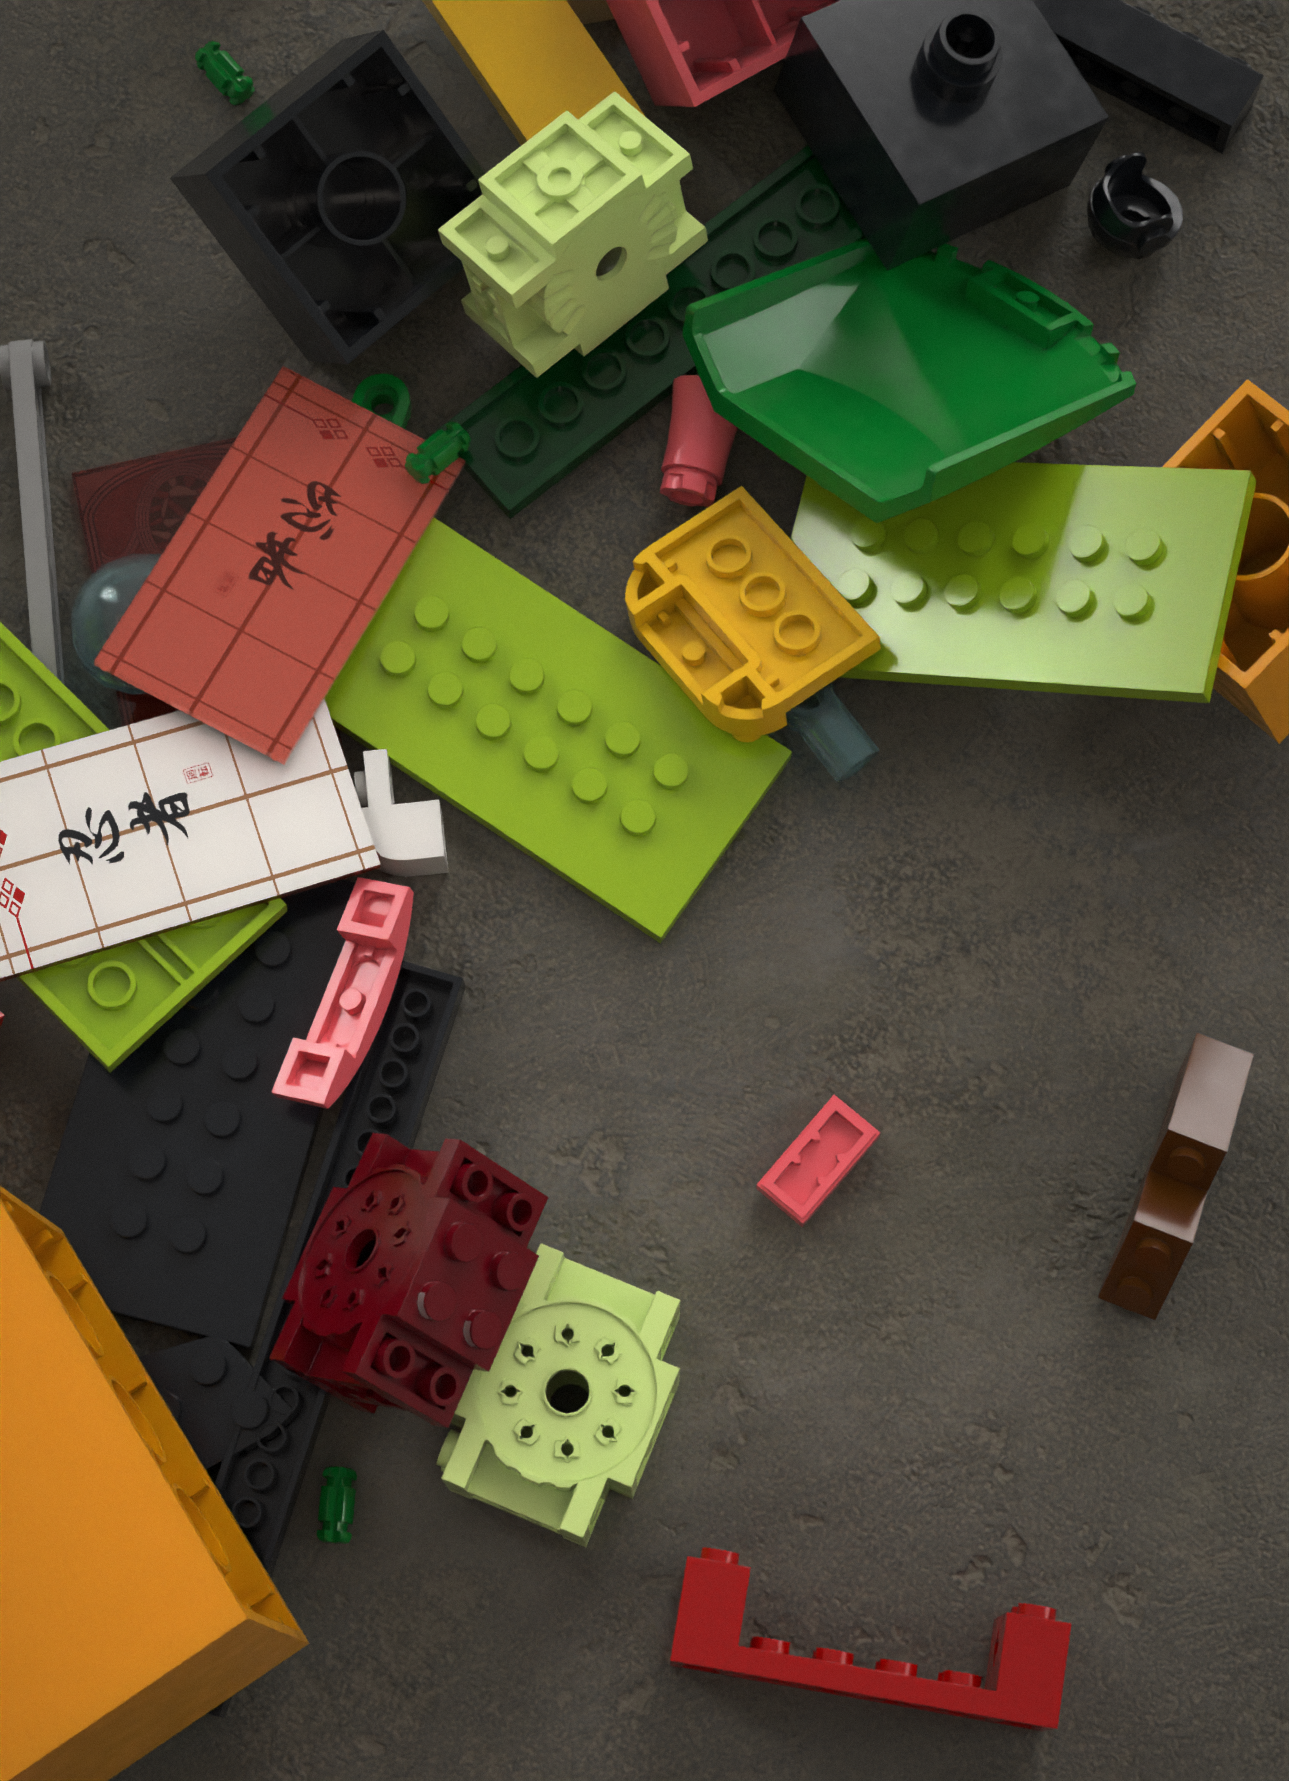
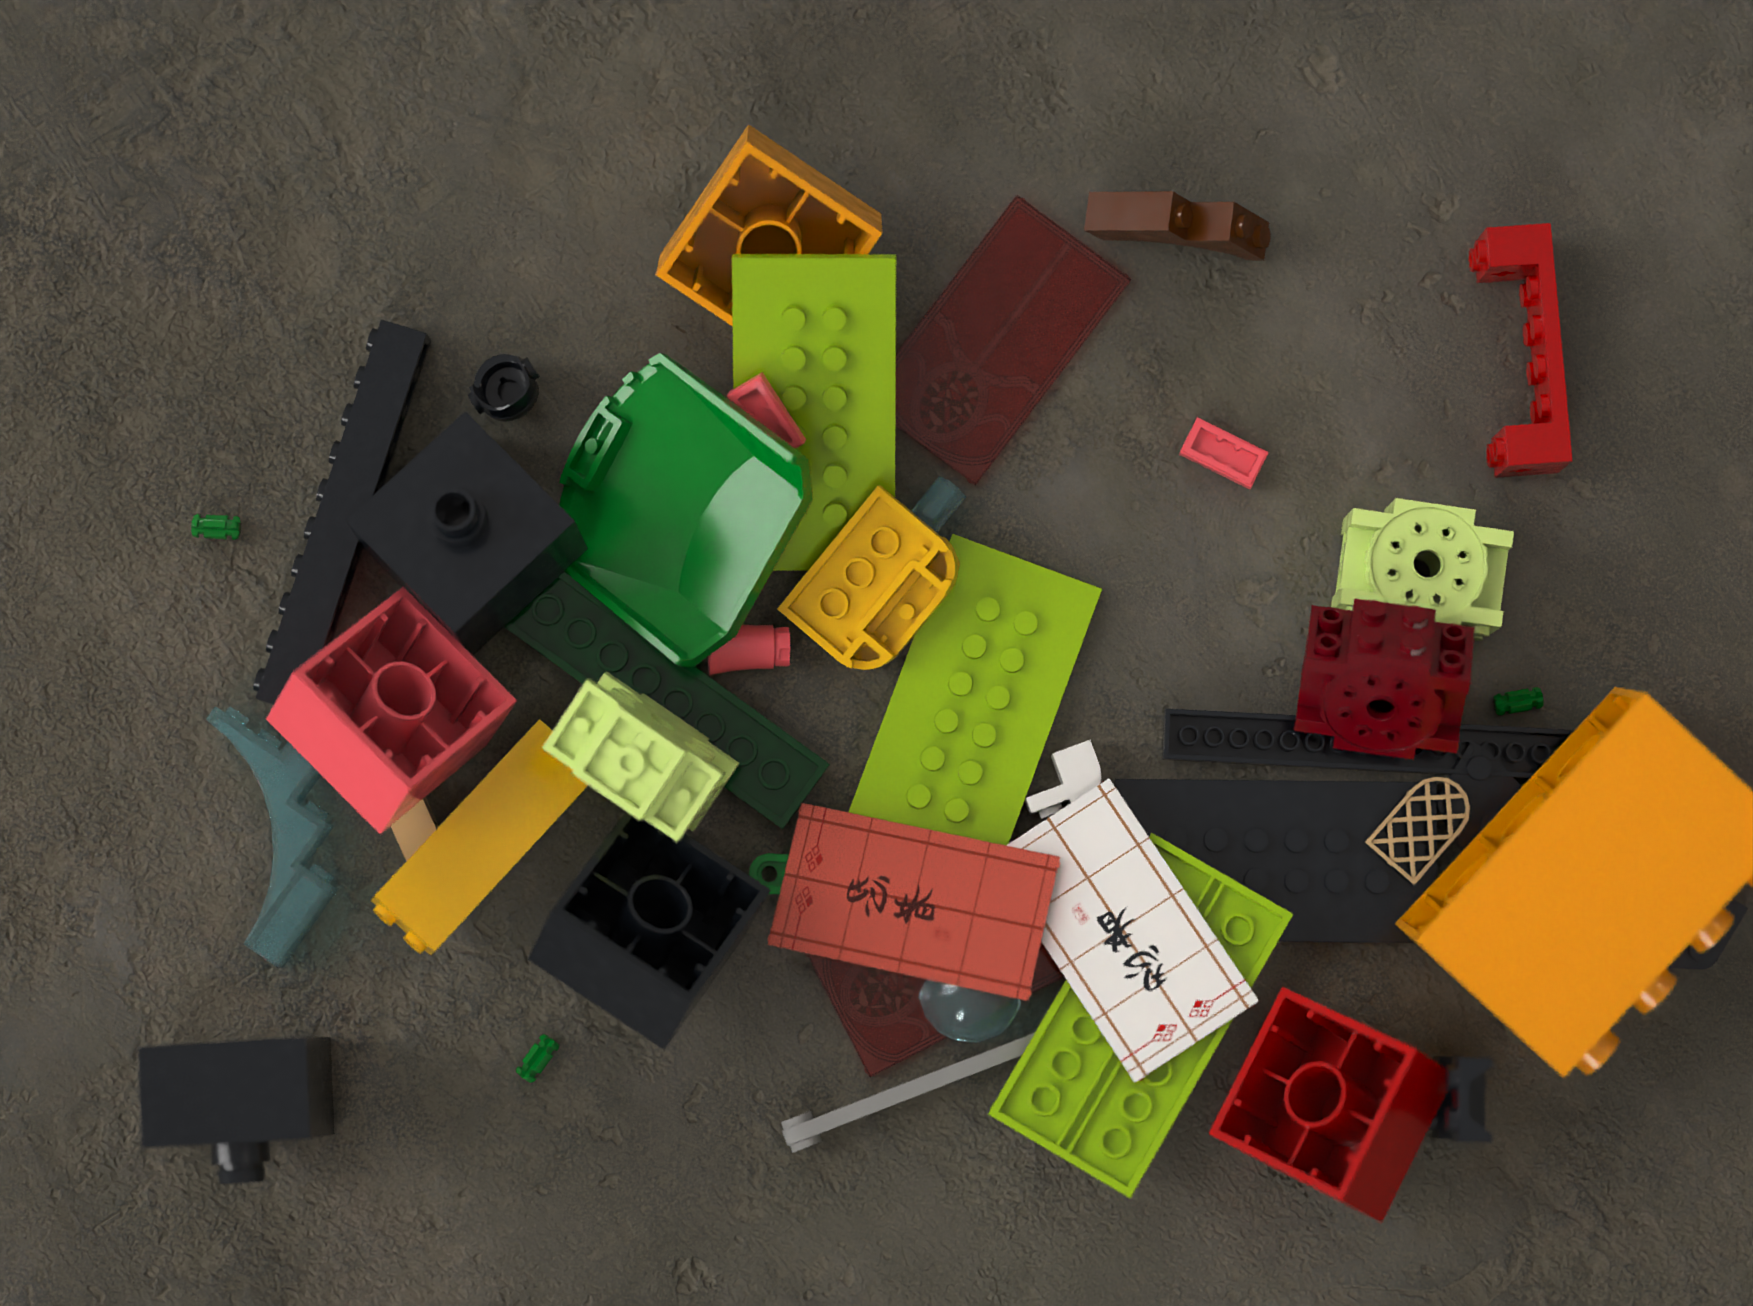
camera: 105 degrees left, 10 degrees up
coral slope [271,877,414,1109] -> none
green piece [405,421,471,484] -> none
none -> coral plate [727,372,806,449]
none -> clear red piece [895,195,1132,486]
none -> tan window [1365,777,1470,885]

